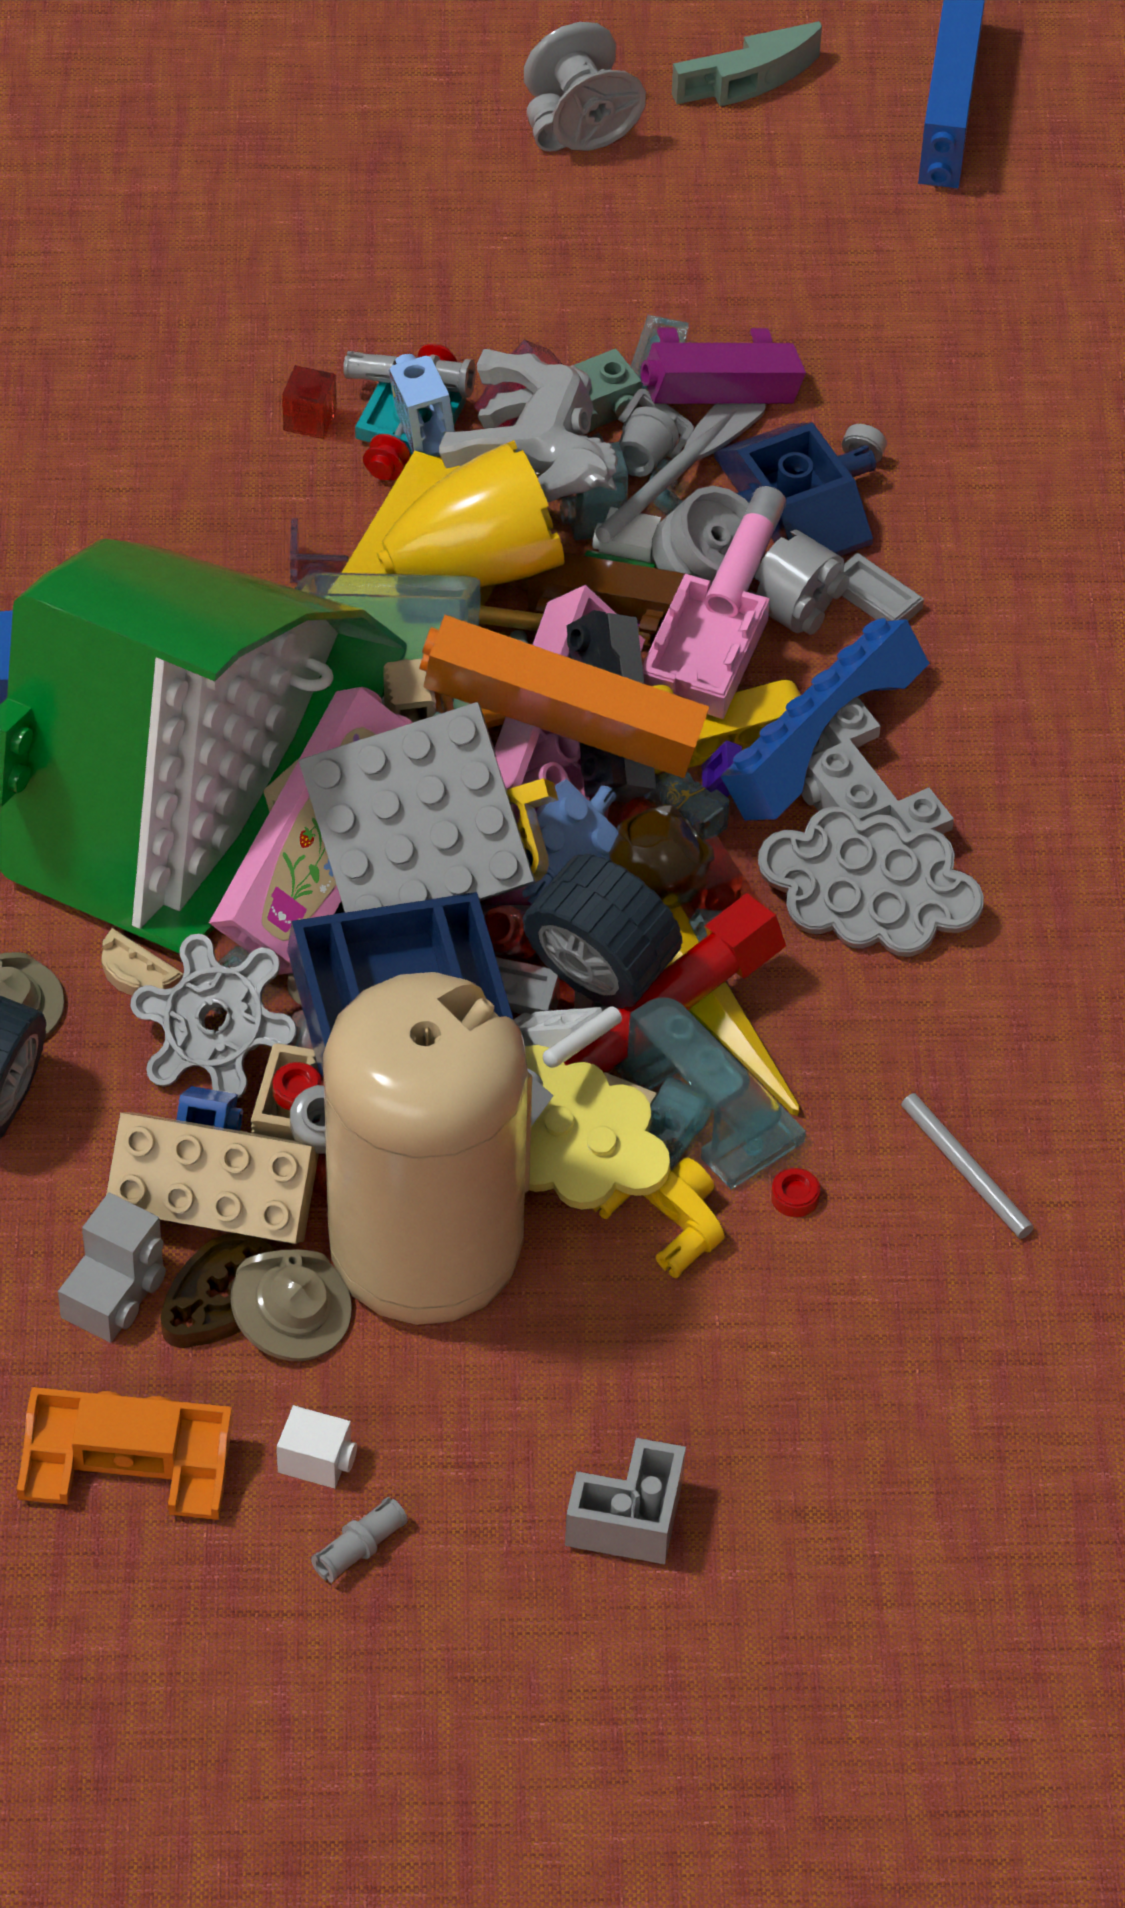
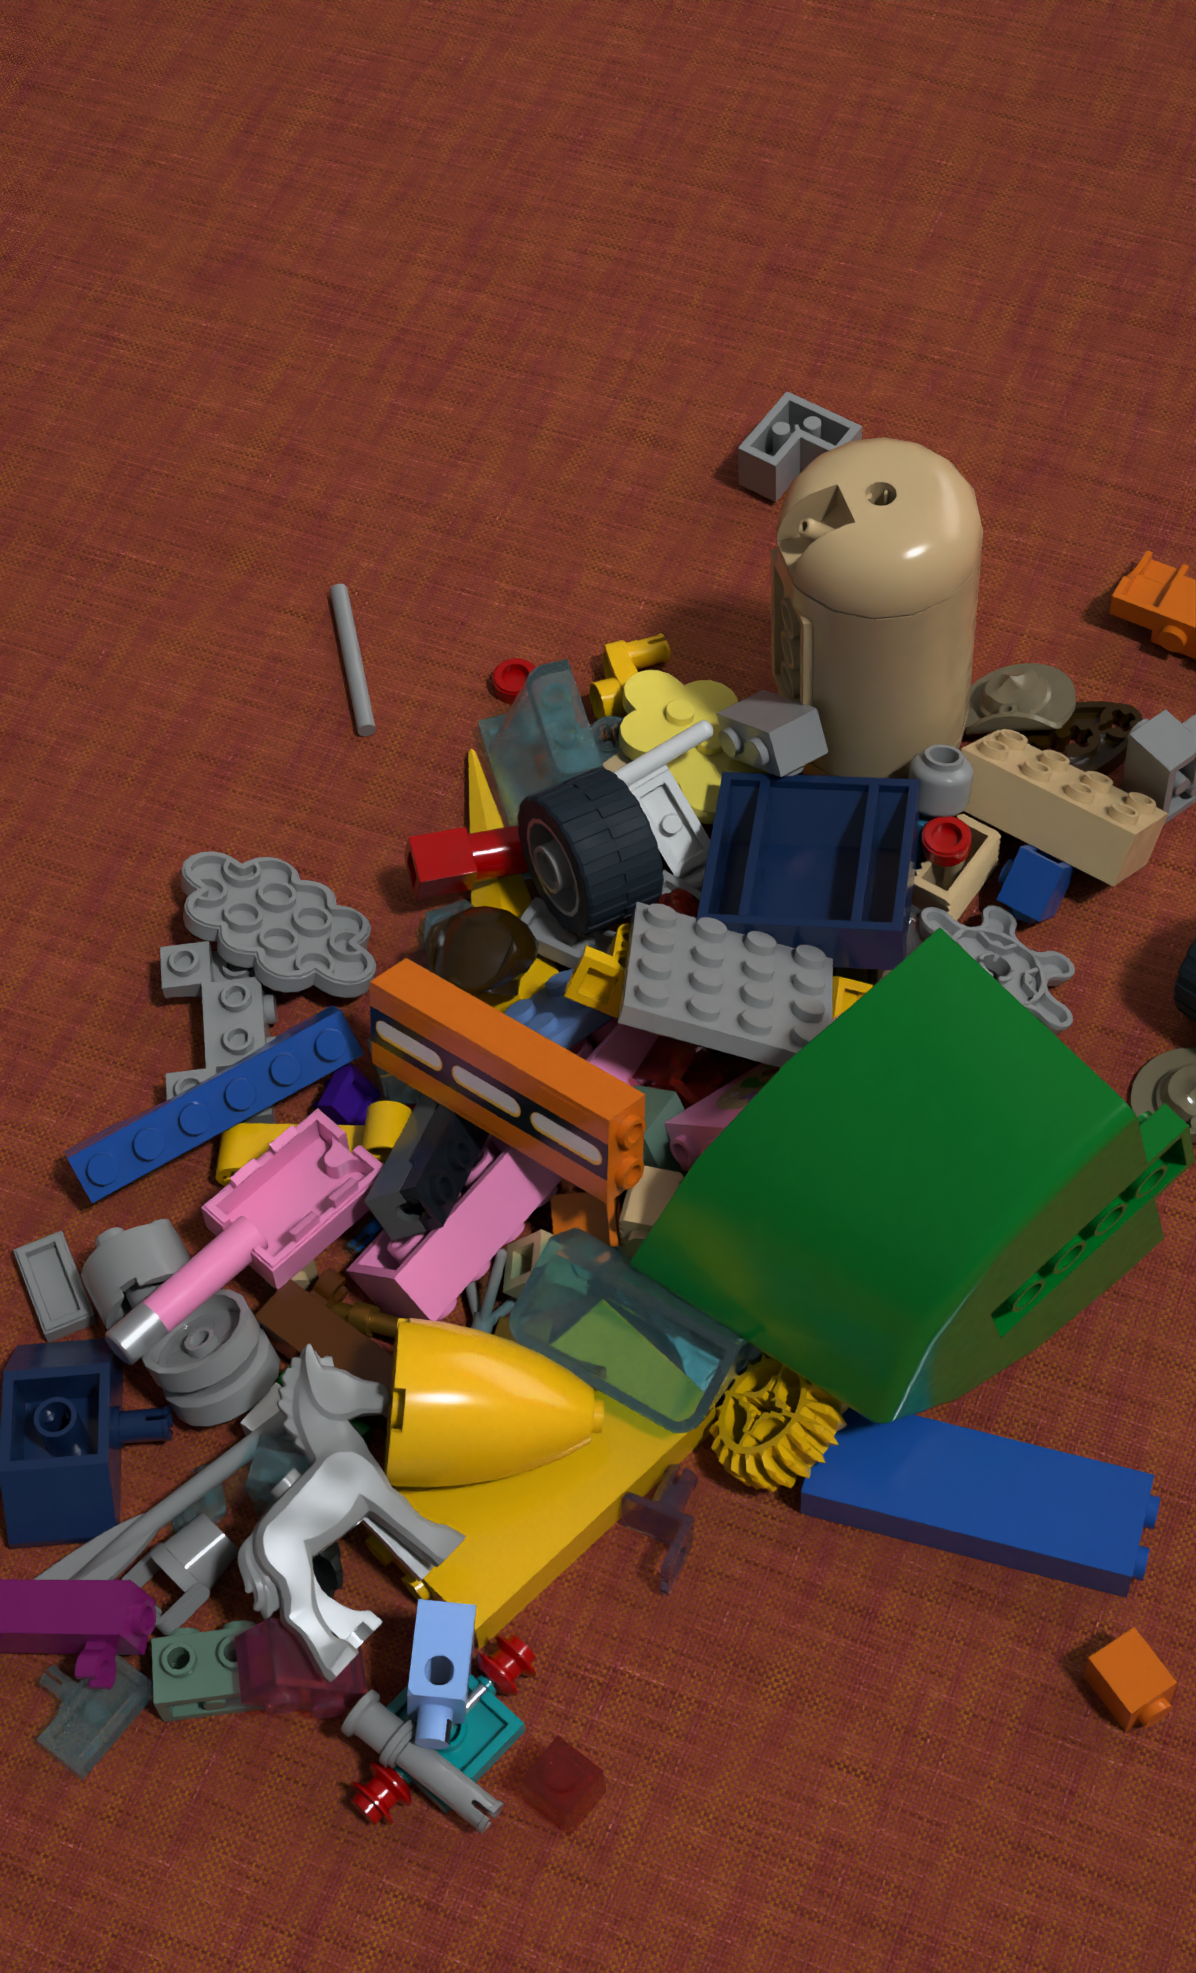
camera: 150 degrees left, 5 degrees up
white brick [277,1405,357,1489] -> none
light grey pin [311,1497,408,1583] -> none

